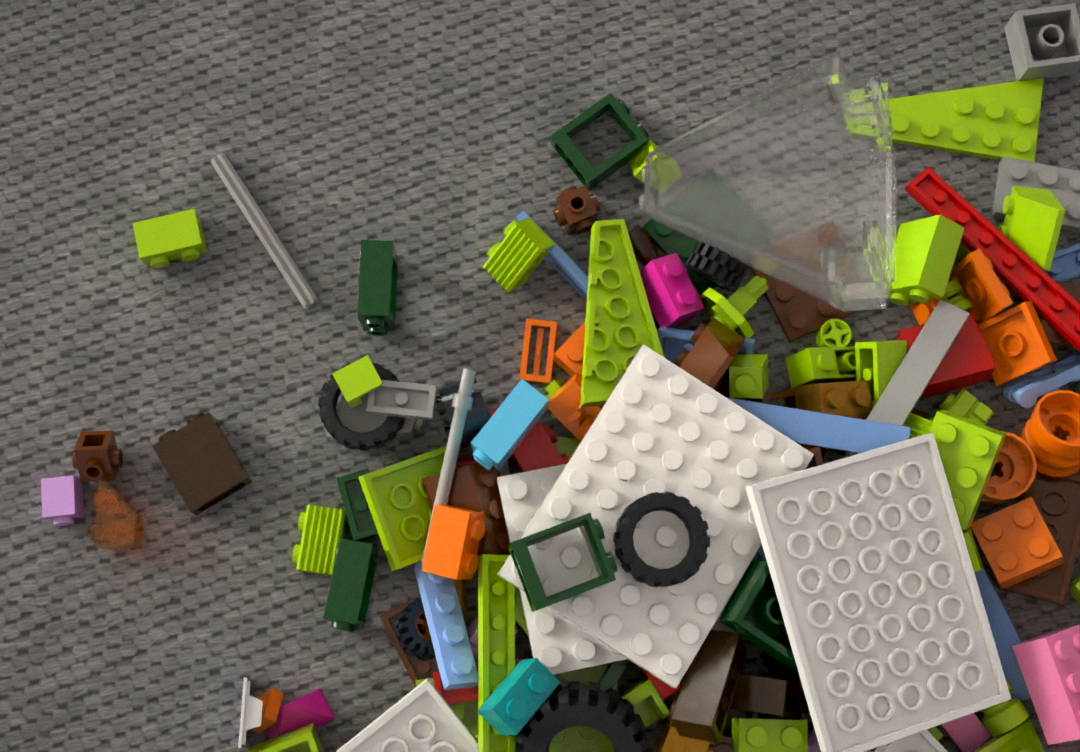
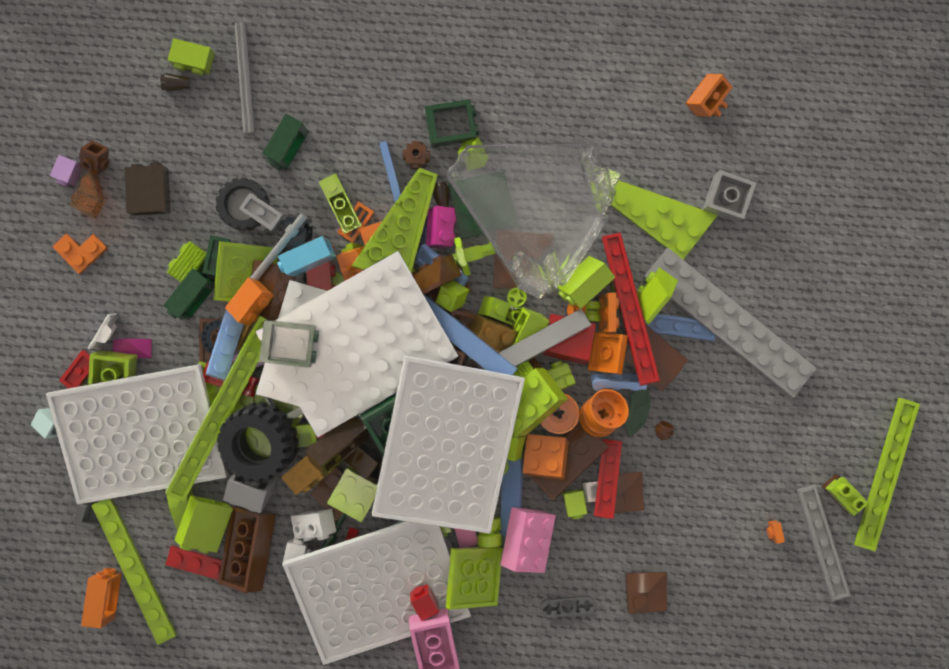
camera: 30 degrees right, 10 degrees up
orange plate [250,688,283,734] -> none
lime panel [332,355,383,409] -> none
teal brick [477,658,560,735] -> none
lime brick [483,217,555,292] -> none
black tyre [613,492,710,587] -> none
black tyre [685,242,748,292] -> none
none -> orange plate [53,234,108,274]
none -> dark brown cone [160,73,190,92]
none -> lime slope [319,173,362,234]

